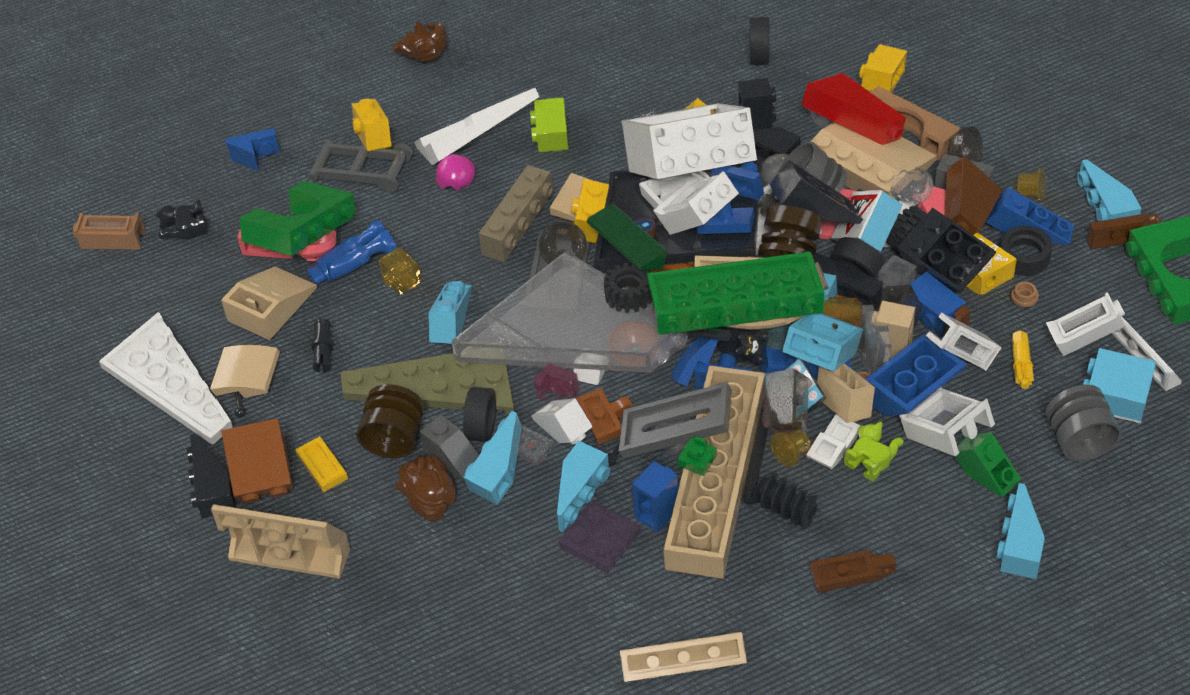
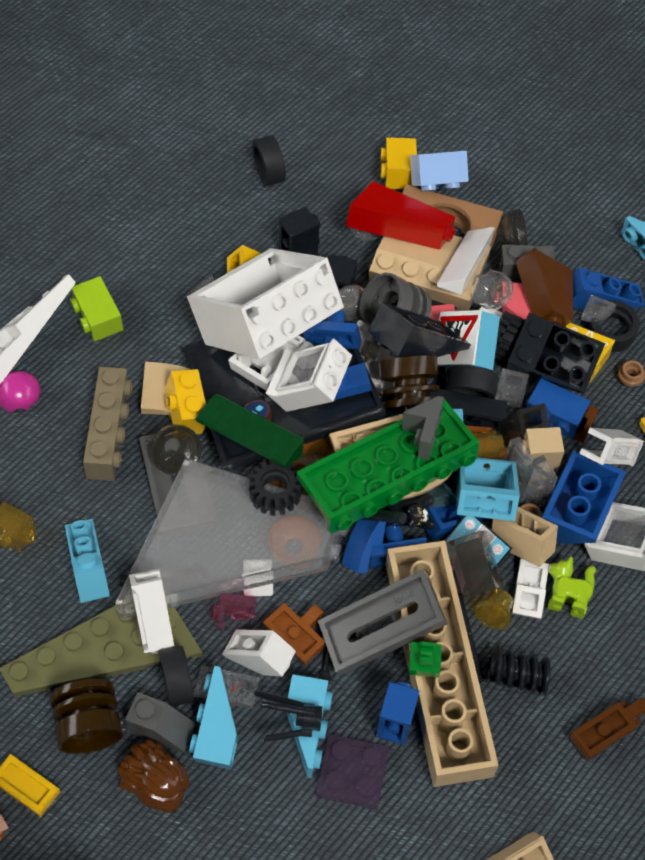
camera: 30 degrees left, 10 degrees up
clear yellow piece [1018,168,1046,201] -> none
none -> white window [129,569,175,654]
none -> black plant [253,690,323,742]
none -> dark grey slope [402,396,444,460]
none -> light blue brick [410,151,469,191]
none -> white slope [436,227,495,295]
none -> clear tile [581,295,616,322]

